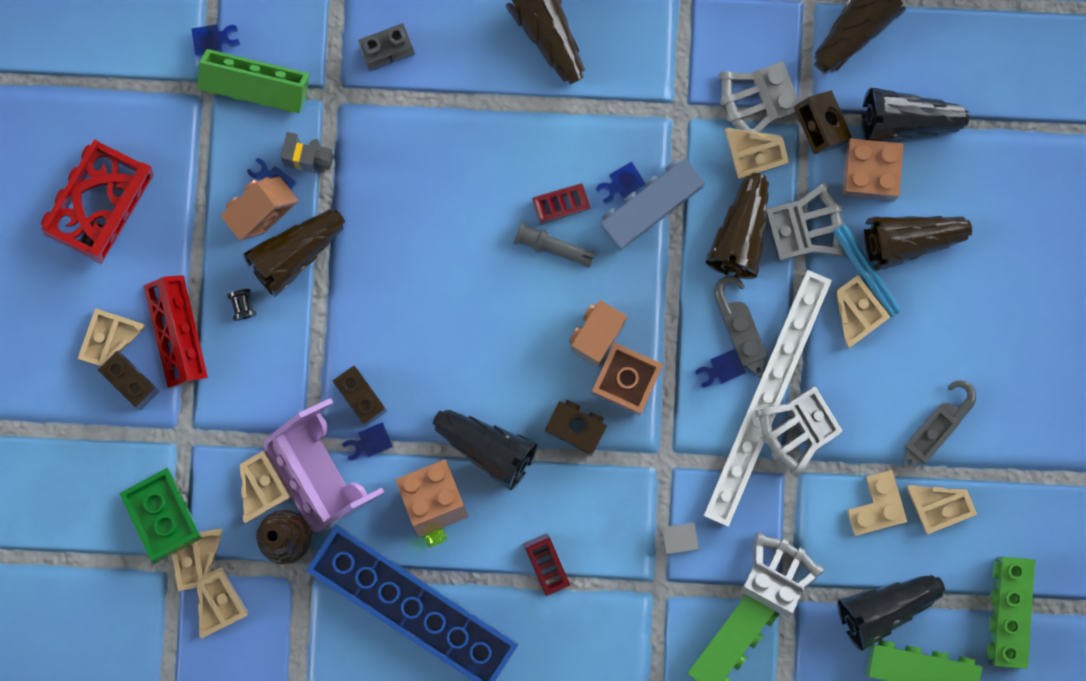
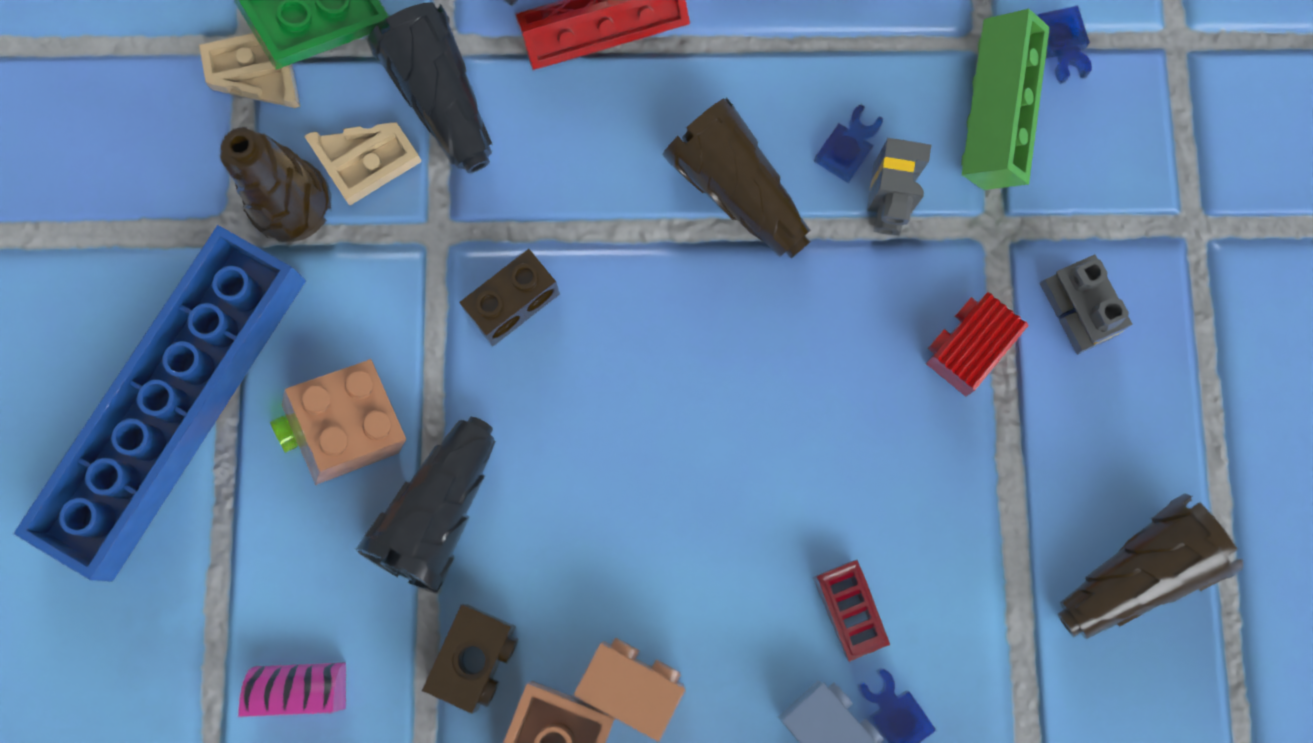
camera: 85 degrees right, 5 degrees down
tan wing [197,567,248,639] -> none
nougat brick [220,176,299,241] -> none
black bush [227,289,257,321] -> none
lavender windscreen [264,398,384,532] -> none
clear blue plate [342,422,393,461] -> none
dark grey pin [513,221,595,268] -> none
dark red slope [523,533,570,596] -> none
none -> dark pink brick [238,662,346,717]
none -> black cone [367,2,492,173]
none -> red brick [925,292,1029,397]

